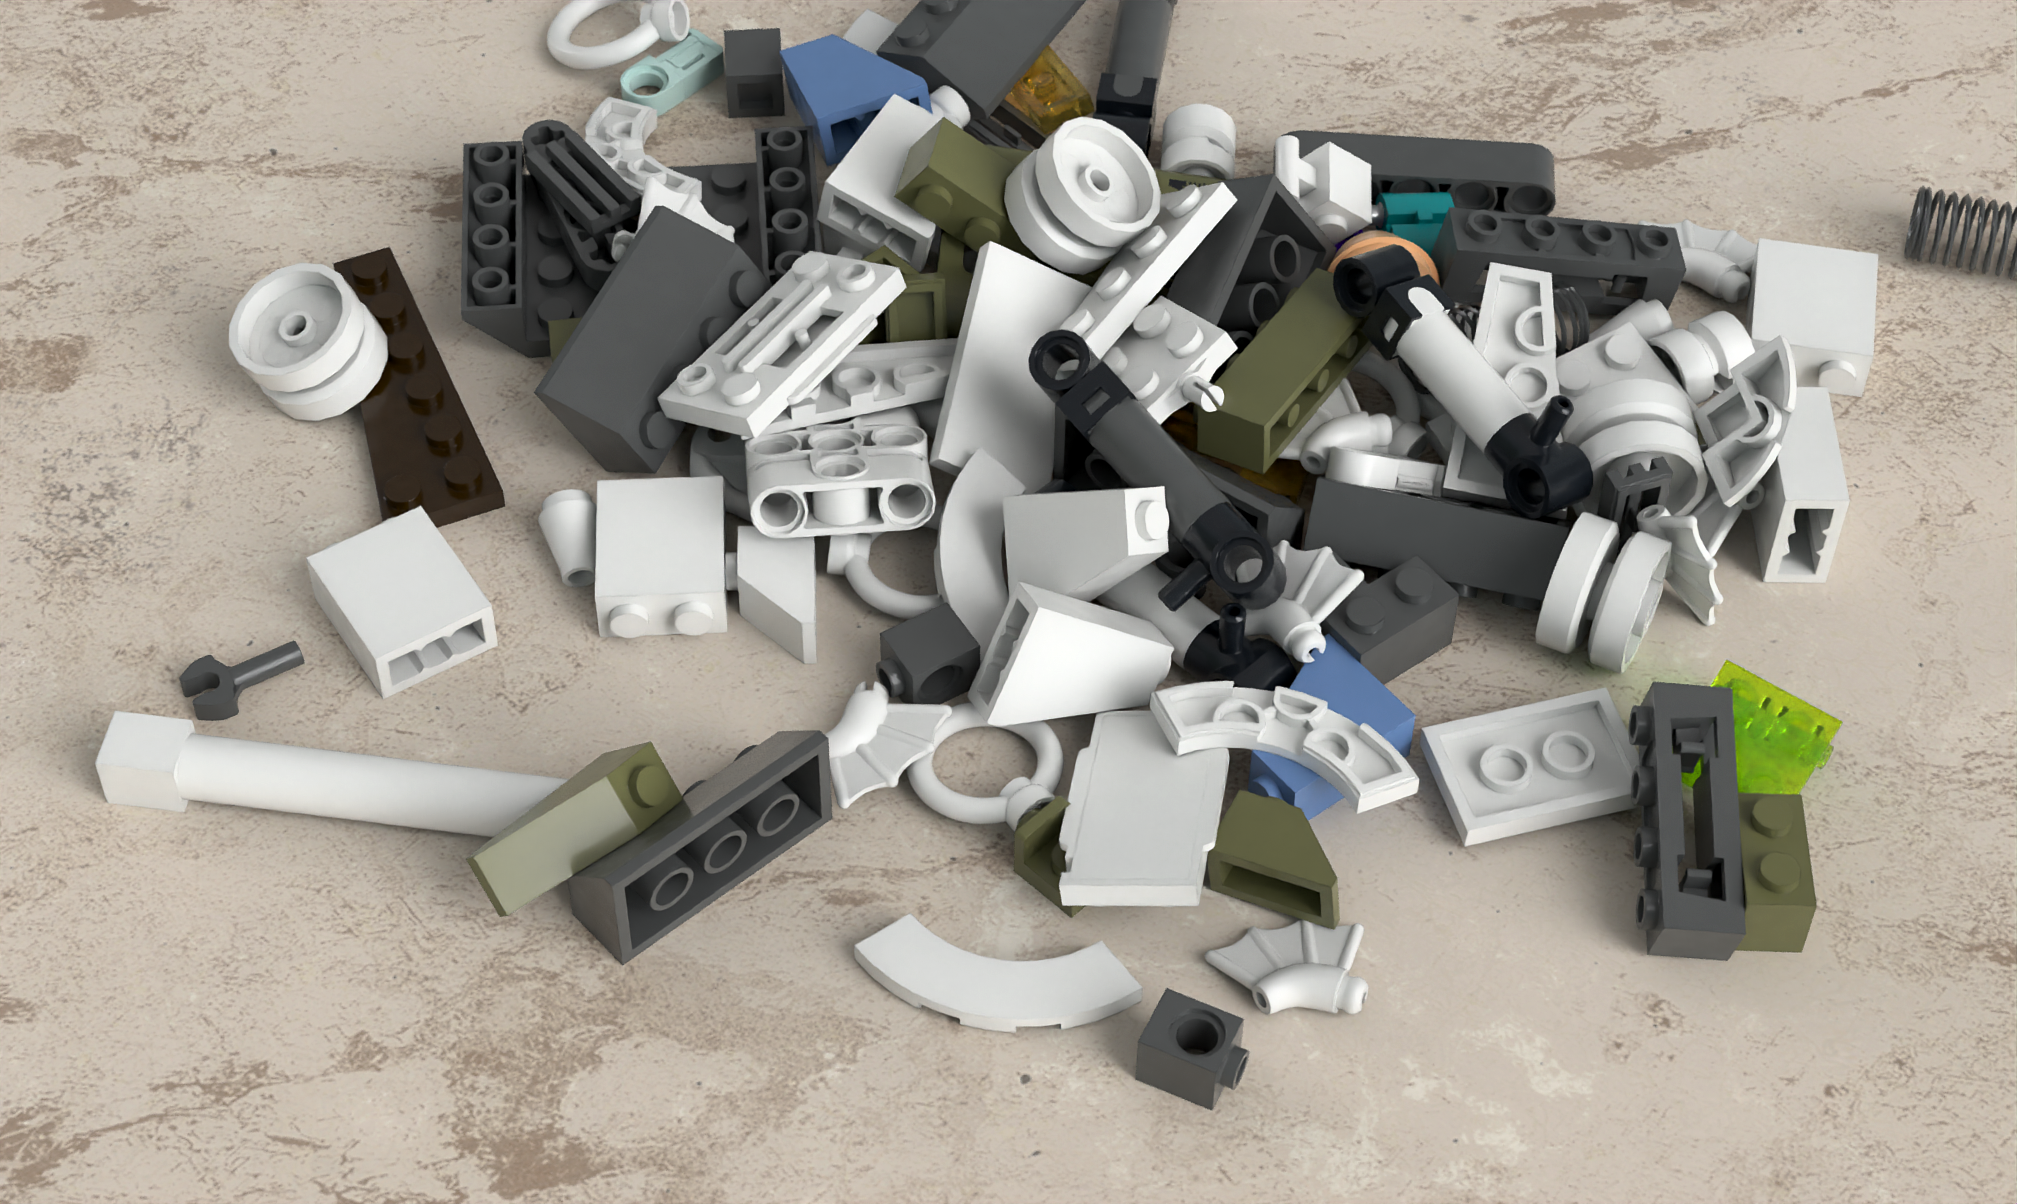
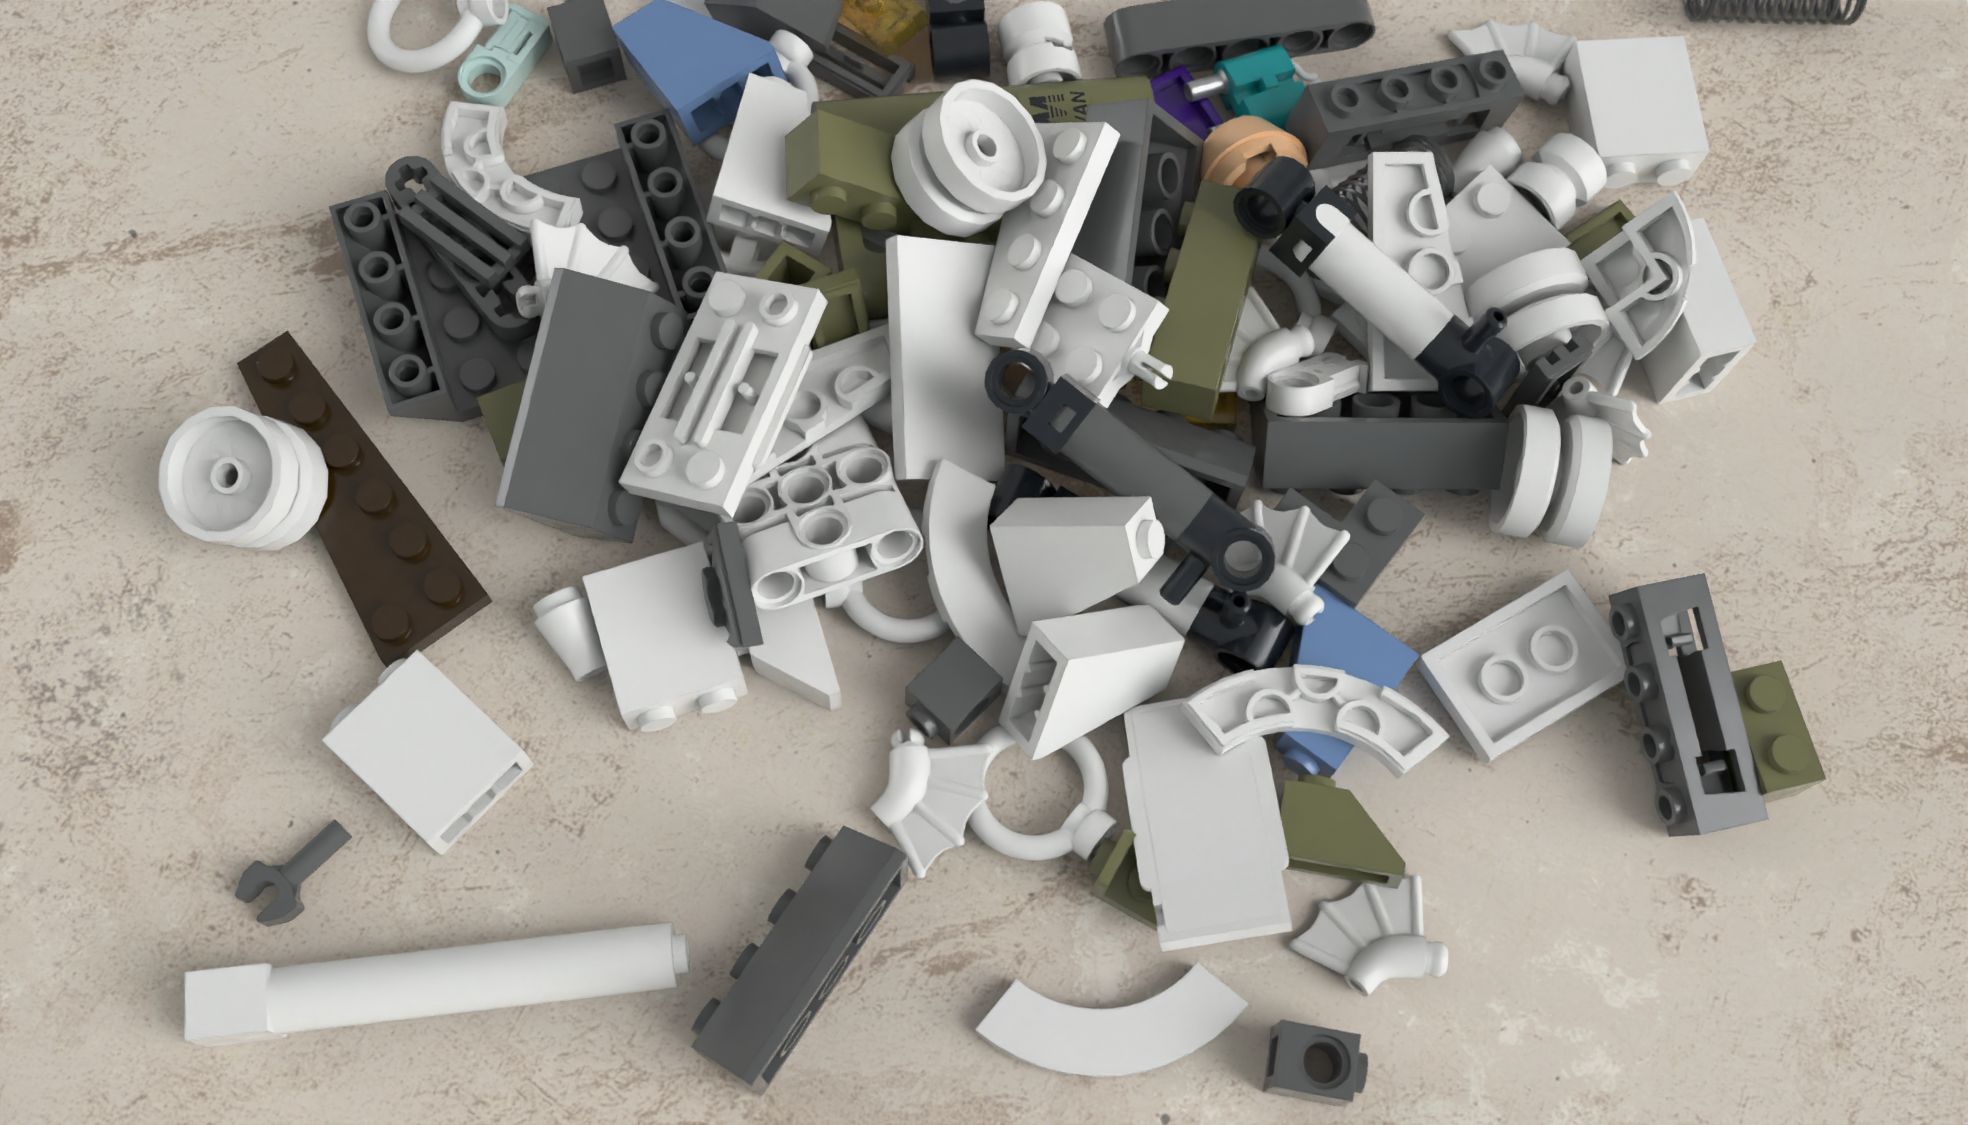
camera: 20 degrees left, 20 degrees up
slope [466,741,684,917] -> none
white brick [1275,135,1372,245] -> none
clear neon green hinge [1672,660,1843,795] -> none
none -> dark grey tile [701,521,764,648]

